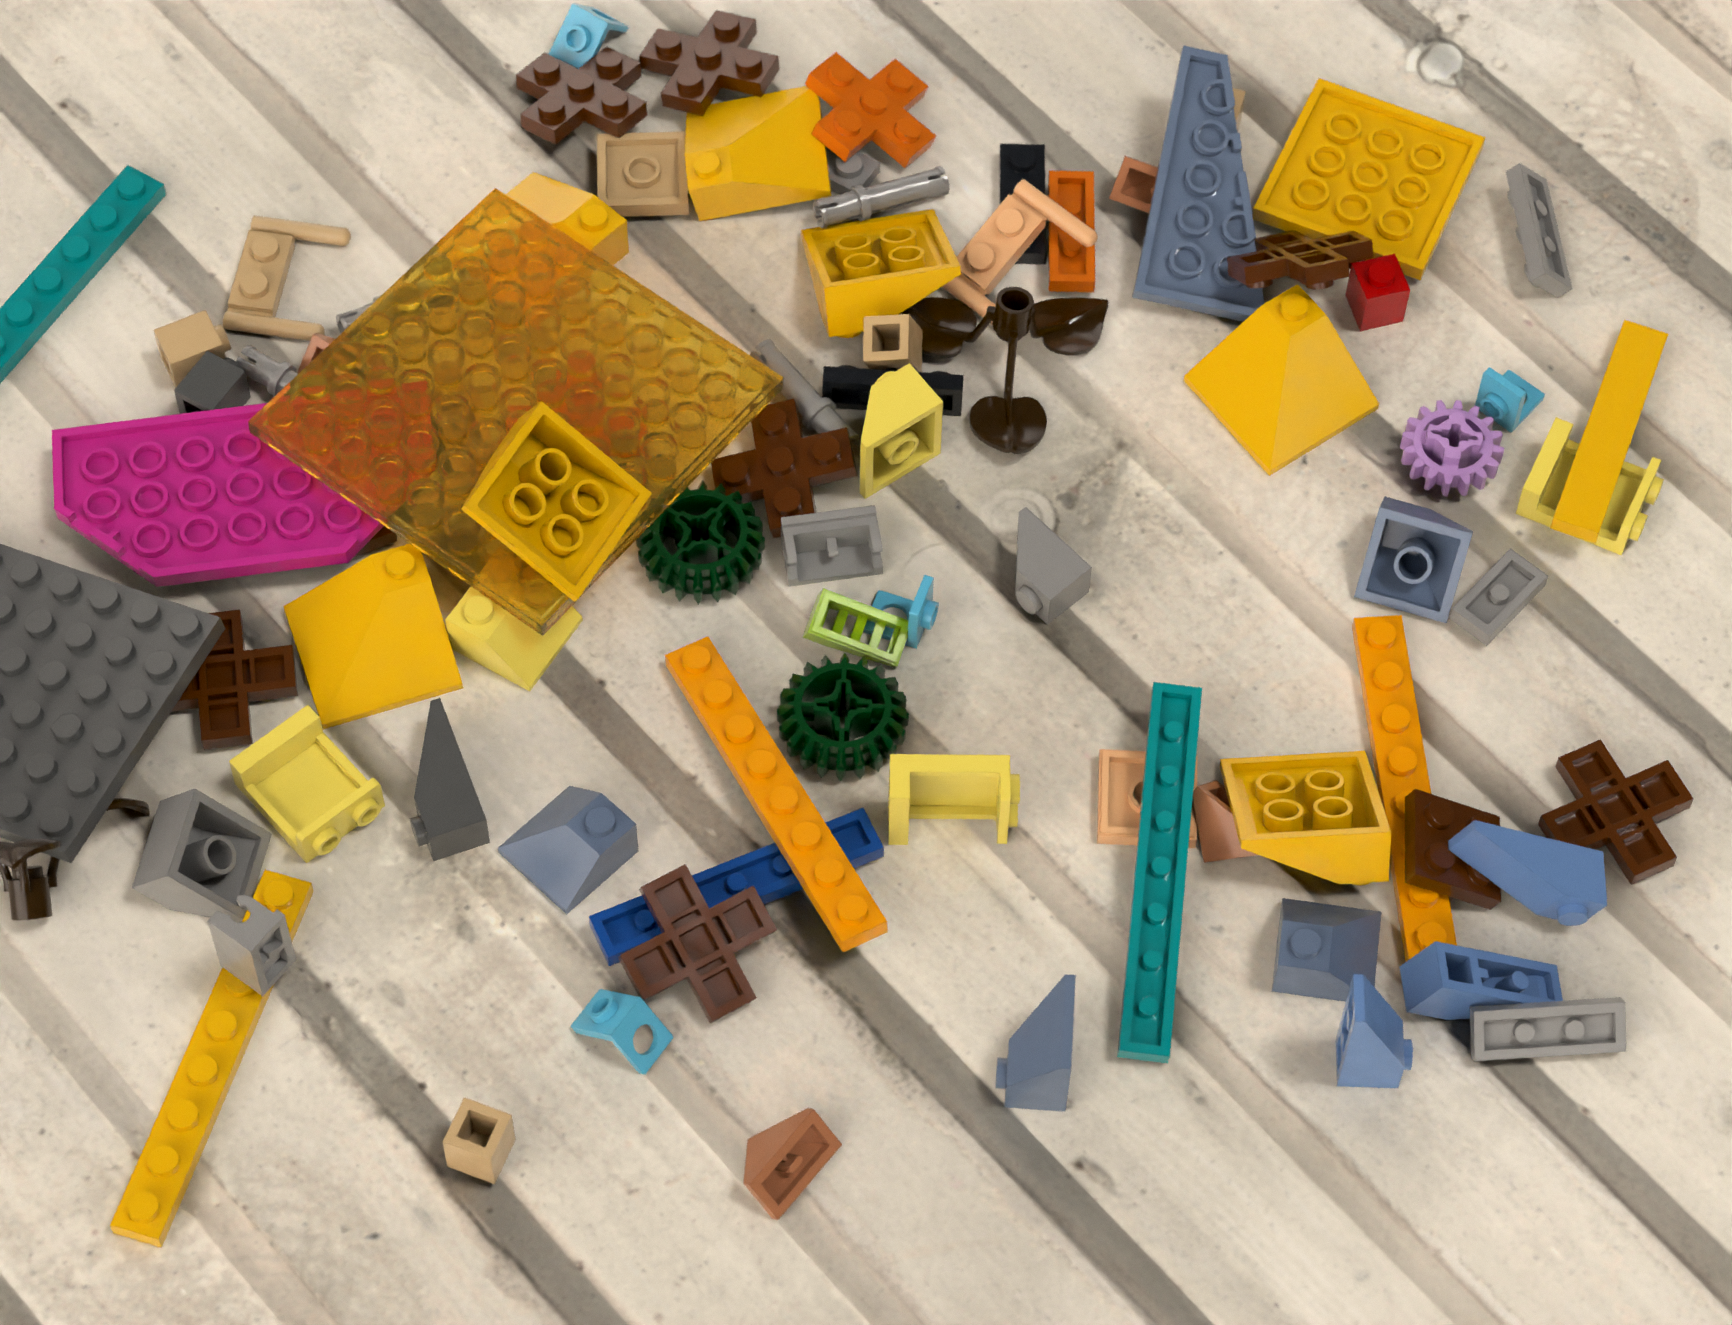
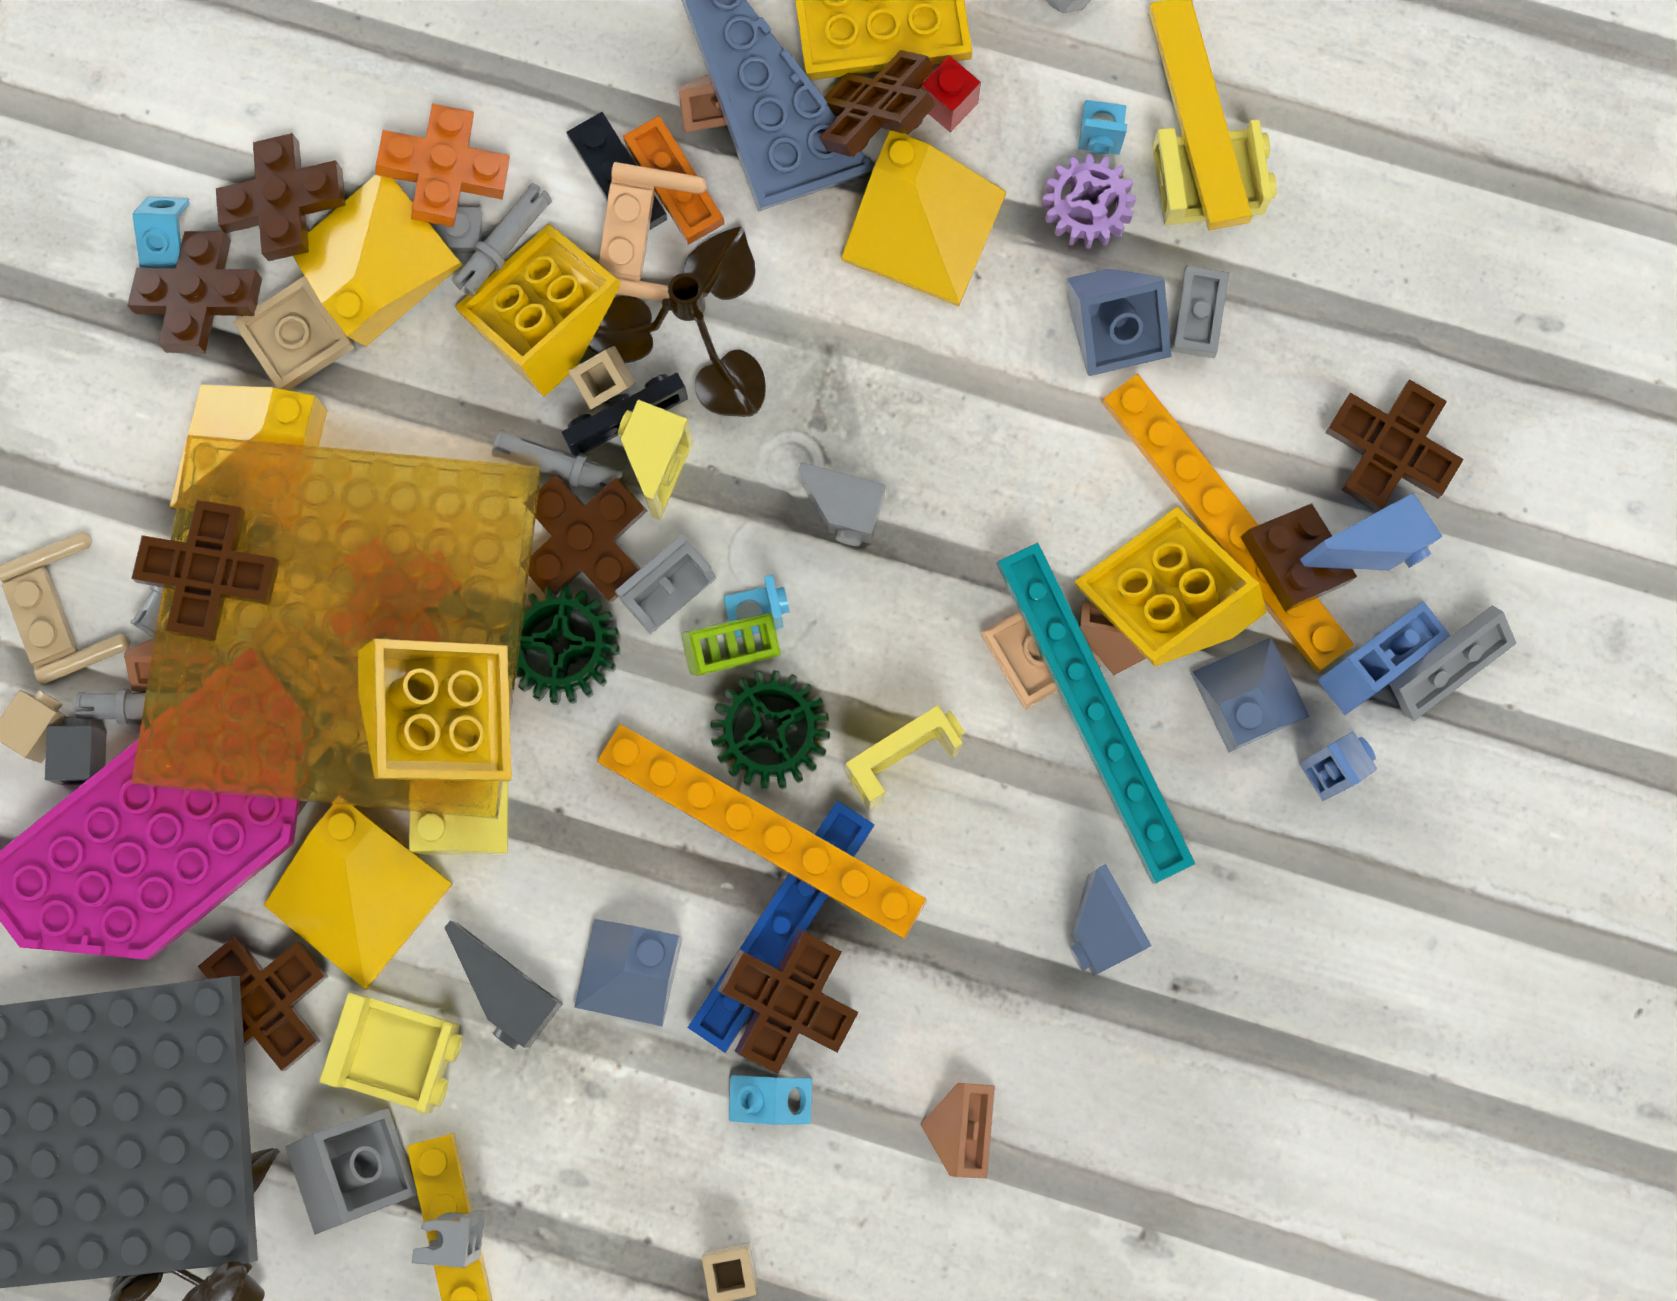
camera: 30 degrees left, 20 degrees up
none -> reddish brown plate [131,500,280,641]

